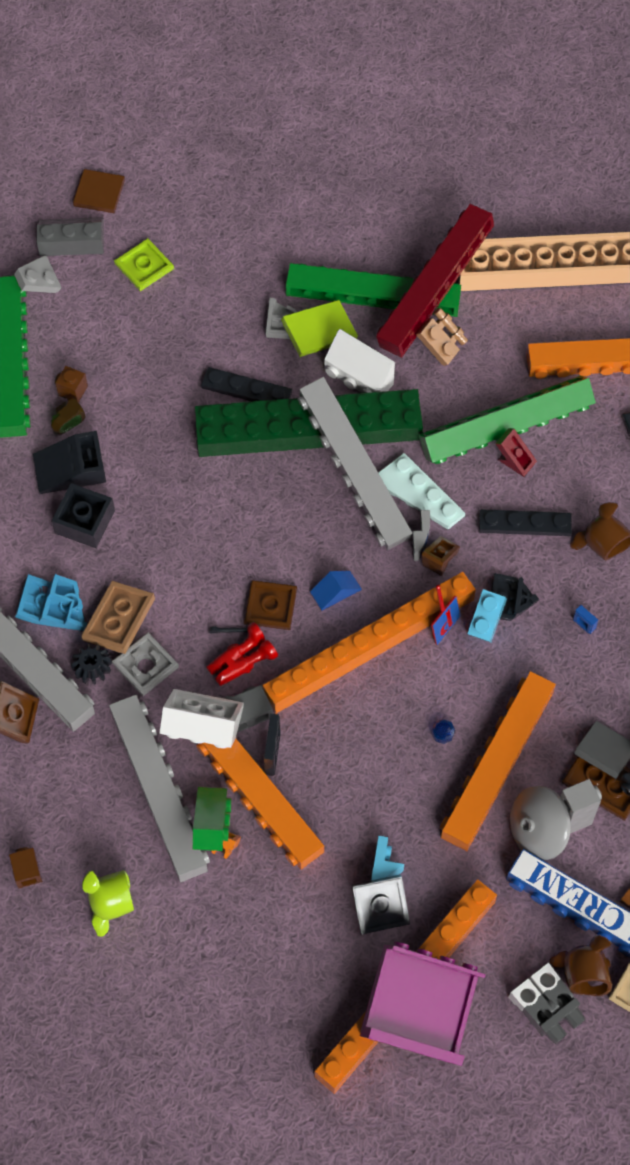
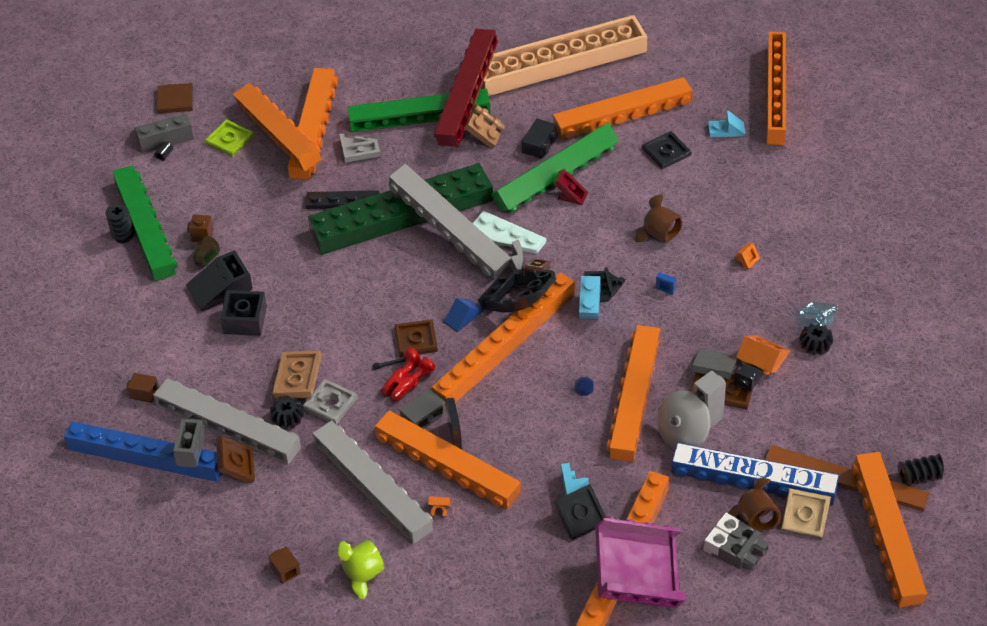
camera: 15 degrees left, 15 degrees down
light grey wing [14,256,62,293] -> none
dark azure slope [15,574,87,631] -> none
white slope [160,689,244,748] -> none
green brick [192,787,232,851] -> none
lime tile [281,300,358,357] -> none
white slope [324,329,395,393] -> none
piece [431,585,460,645] -> none
black plate [479,509,572,536] -> none
none -> black hinge [154,142,173,161]
none -> orange brick [233,83,322,172]
none -> orange brick [288,68,338,180]
none -> black slope [478,270,556,313]
none -> black brick [521,118,558,159]

